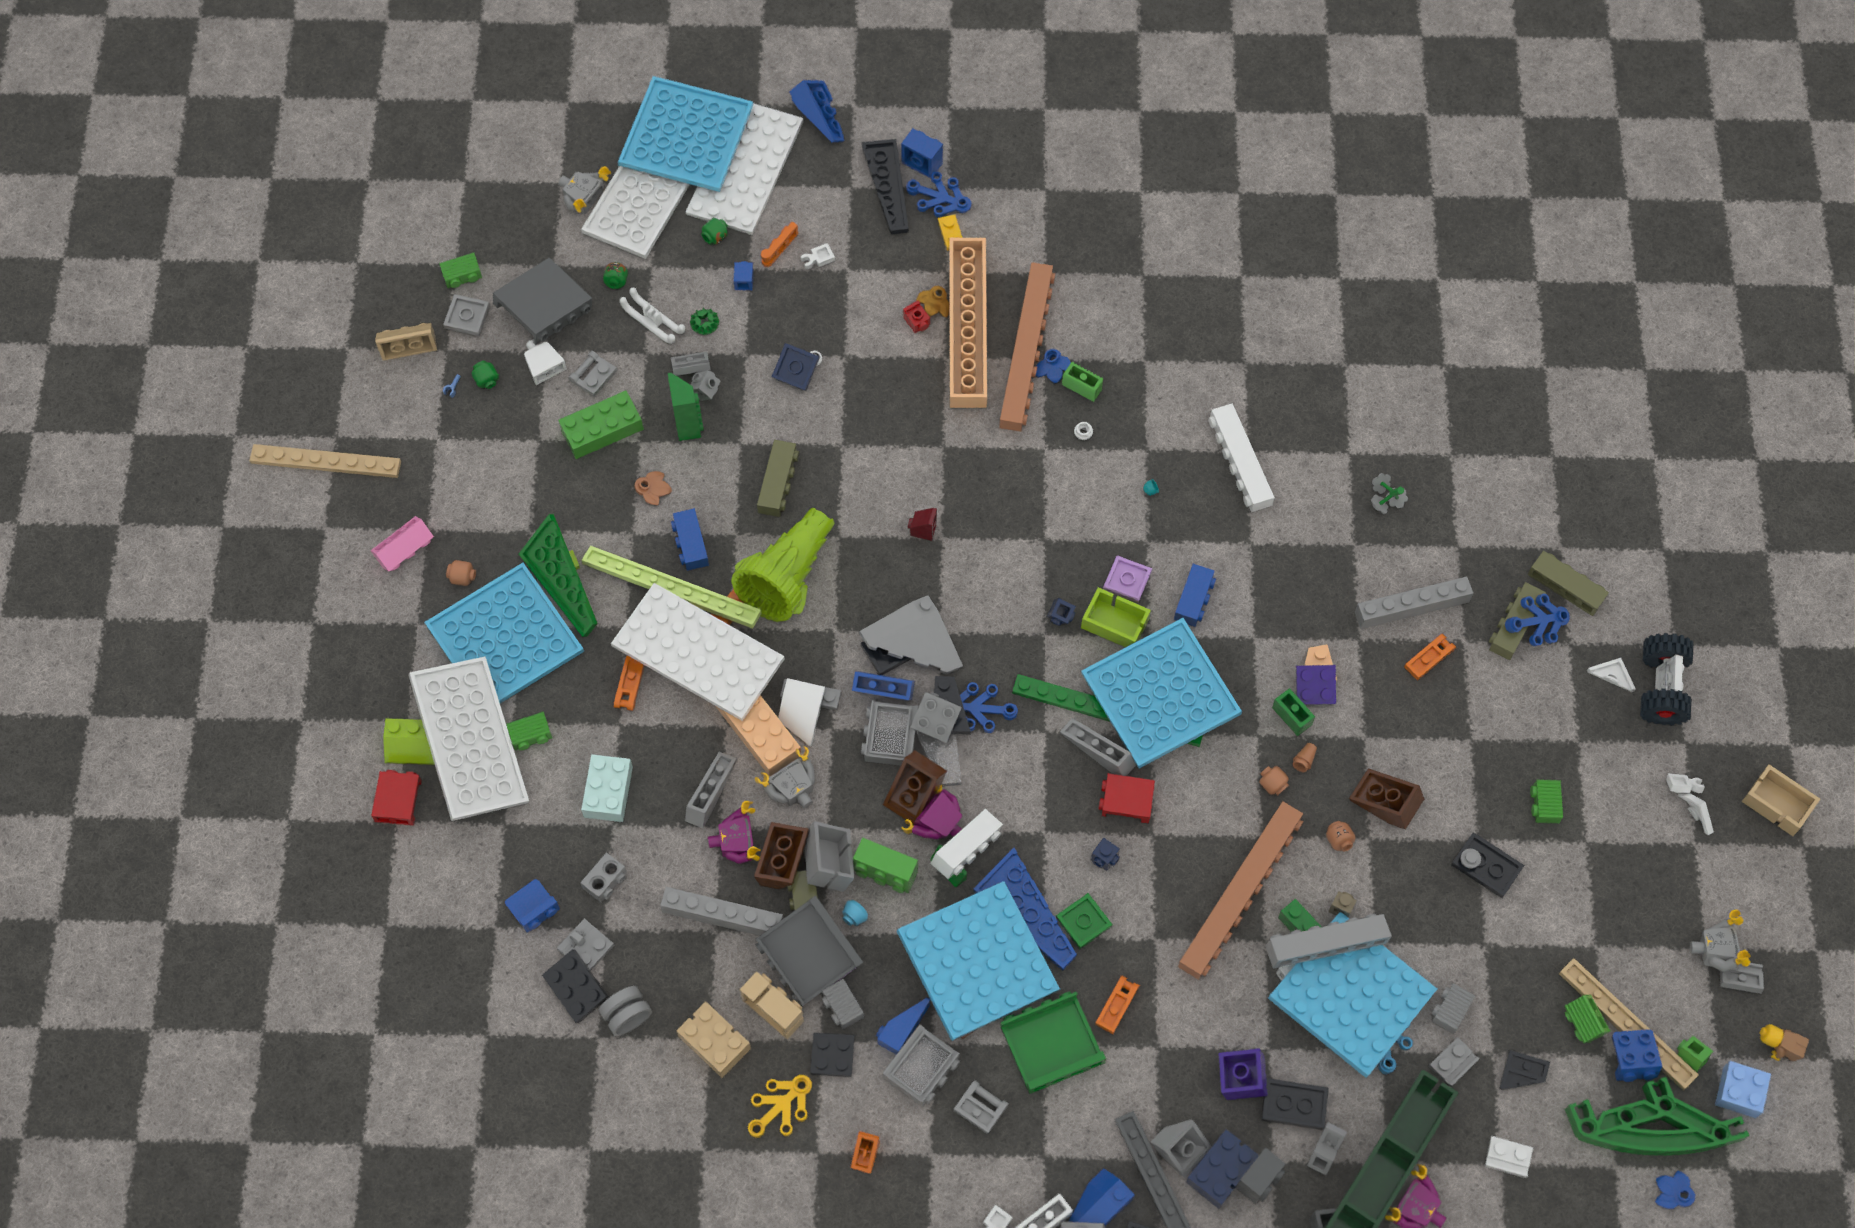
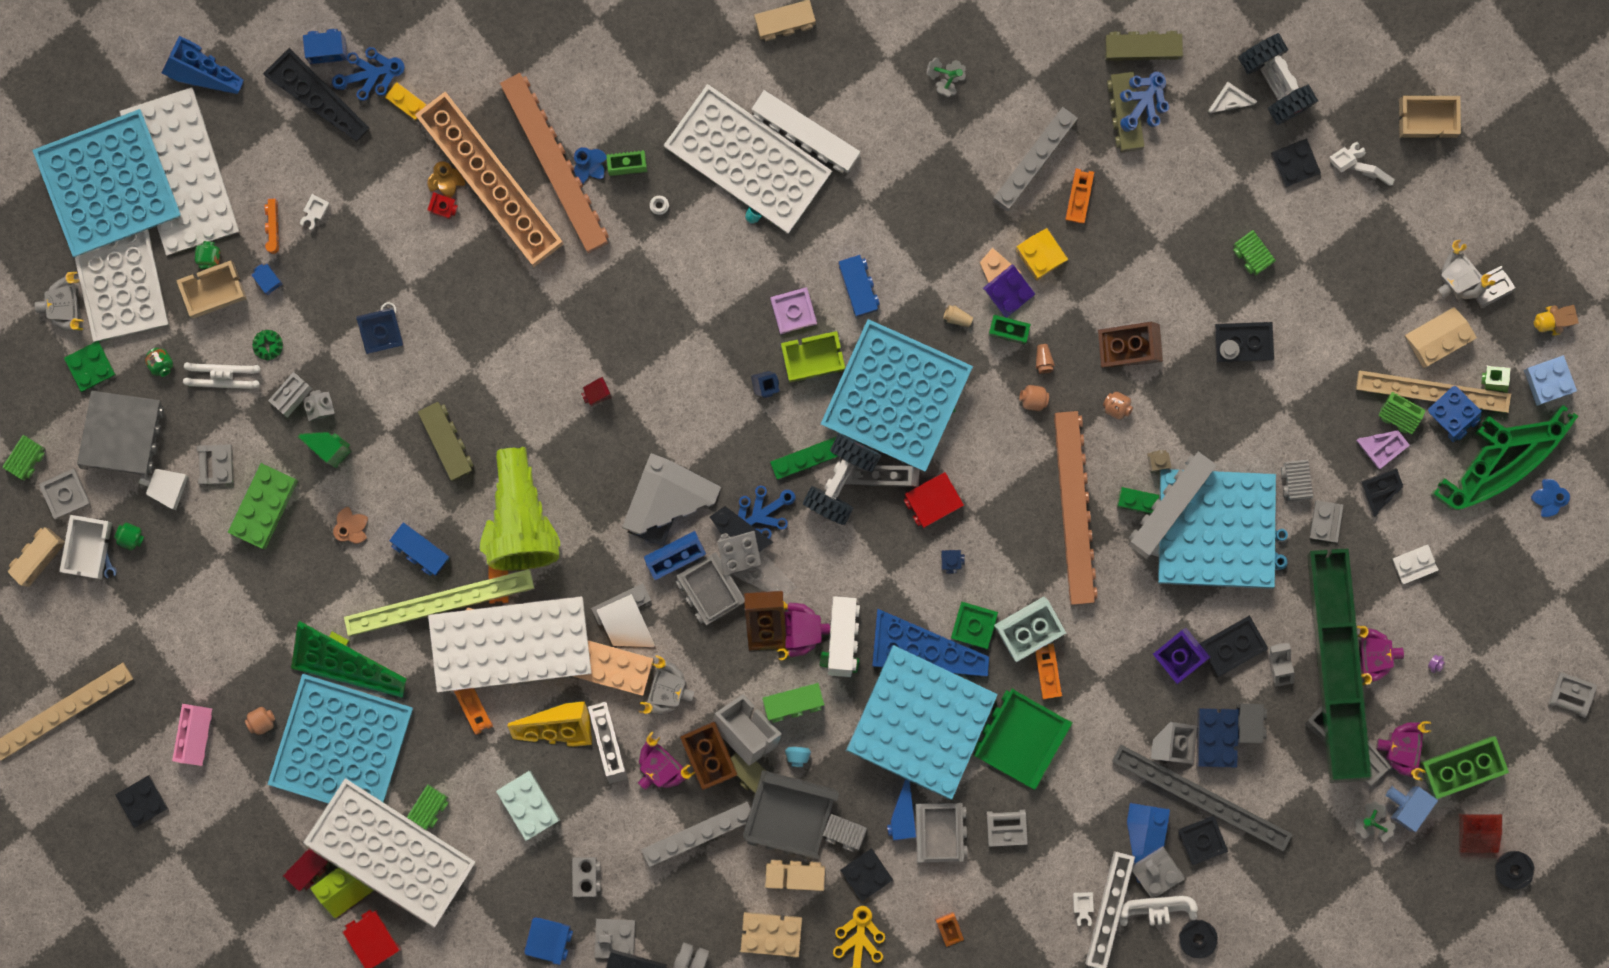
camera: 40 degrees left, 20 degrees up
none -> white piece [59,515,112,579]
none -> green plate [64,341,116,392]
none -> black plate [115,775,169,828]
none -> tan piece [177,261,247,319]
none -> dark red brick [283,849,330,892]
none -> yellow wedge [507,702,592,747]
none -> white plate [664,84,832,234]
none -> tan brick [754,0,816,41]
none -> black plate [803,433,881,526]
none -> tan cone [943,305,973,328]
none -> light aqua brick [994,597,1066,662]
none -> yellow slope [1015,228,1068,281]
none -> black plate [1271,138,1321,188]
none -> lavender wing [1356,430,1410,469]
none -> tan slope [1404,307,1477,368]

